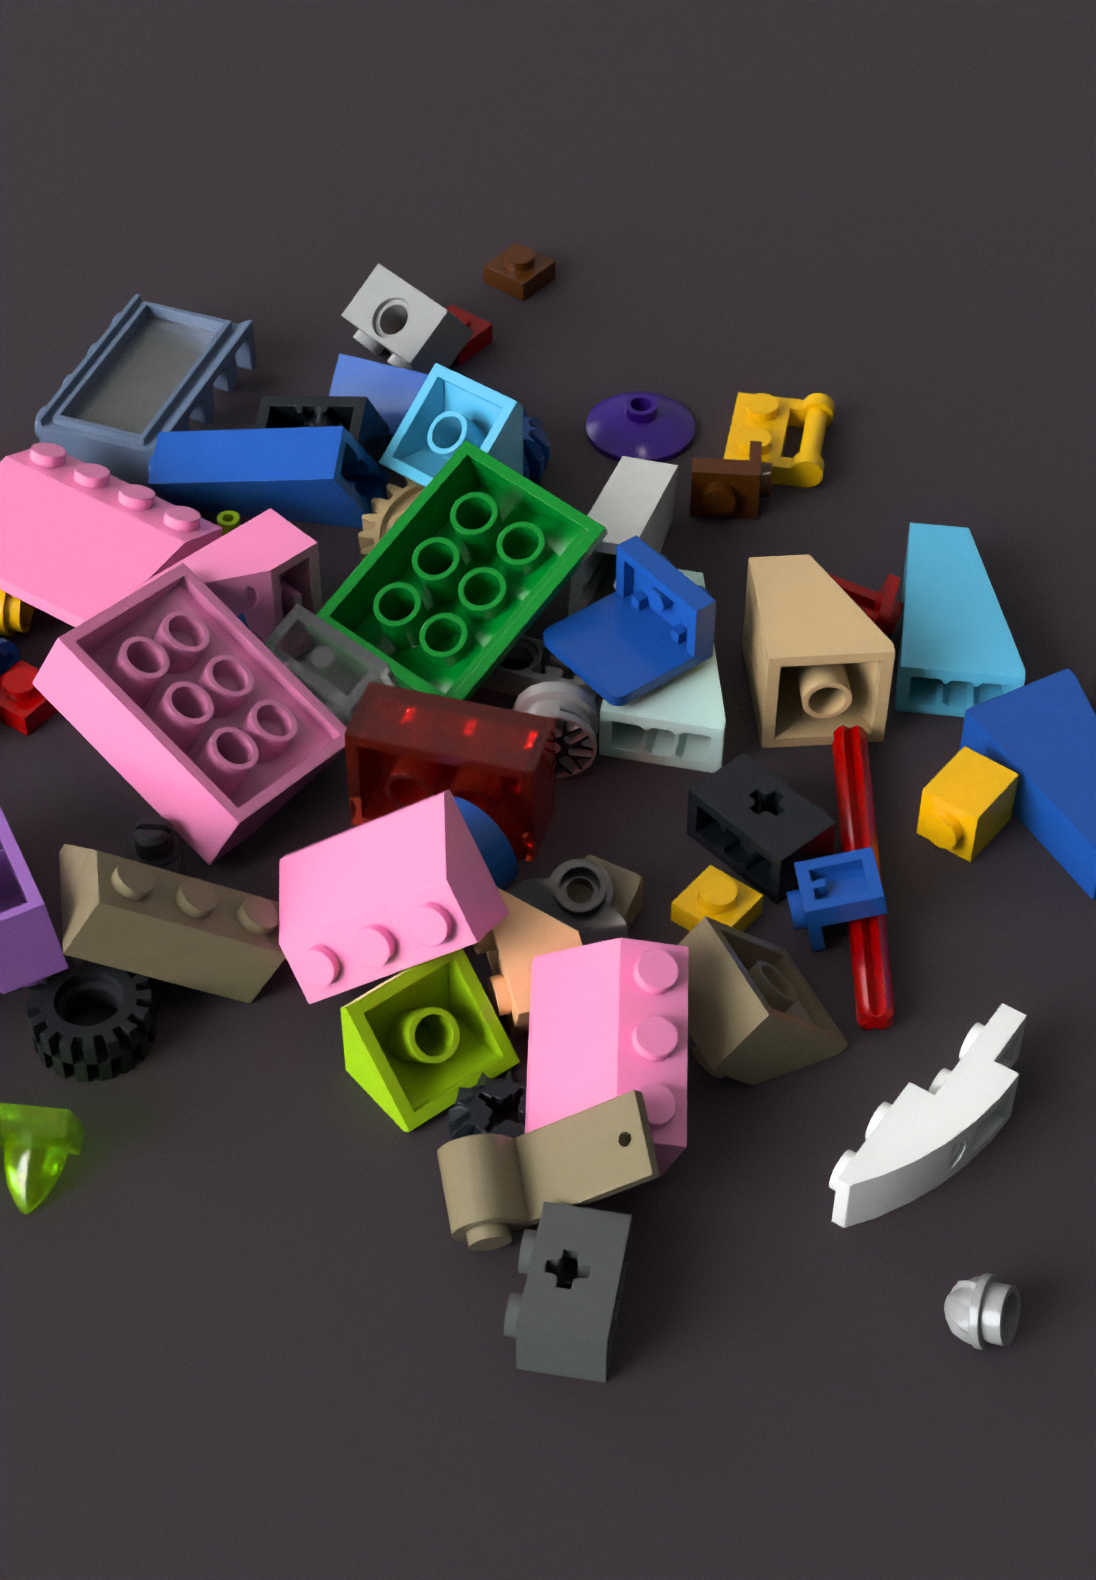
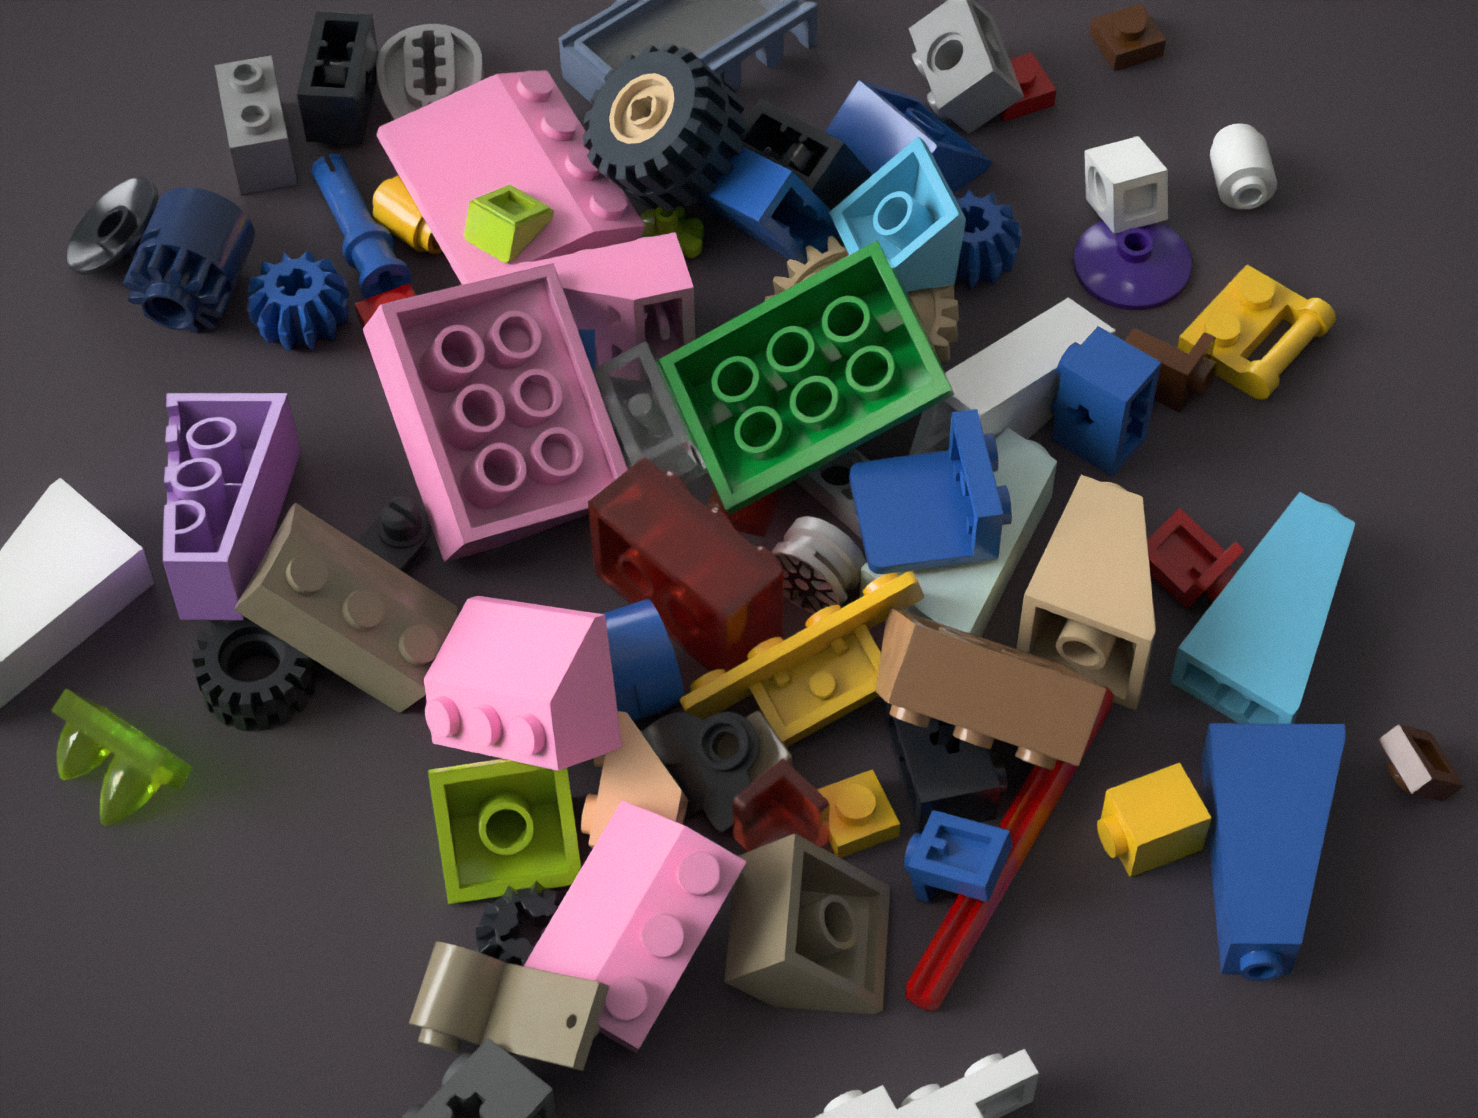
camera: 30 degrees right, 10 degrees up
none -> lime slope [464,184,554,263]
none -> black wheel [583,44,746,211]
none -> yellow bracket [679,571,924,748]
none -> clear red panel [733,758,830,852]
none -> medium nougat slope [875,606,1106,770]
none -> blue brick [1051,326,1161,477]
none -> white brick [1085,136,1168,234]
none -> white brick [1210,123,1277,209]

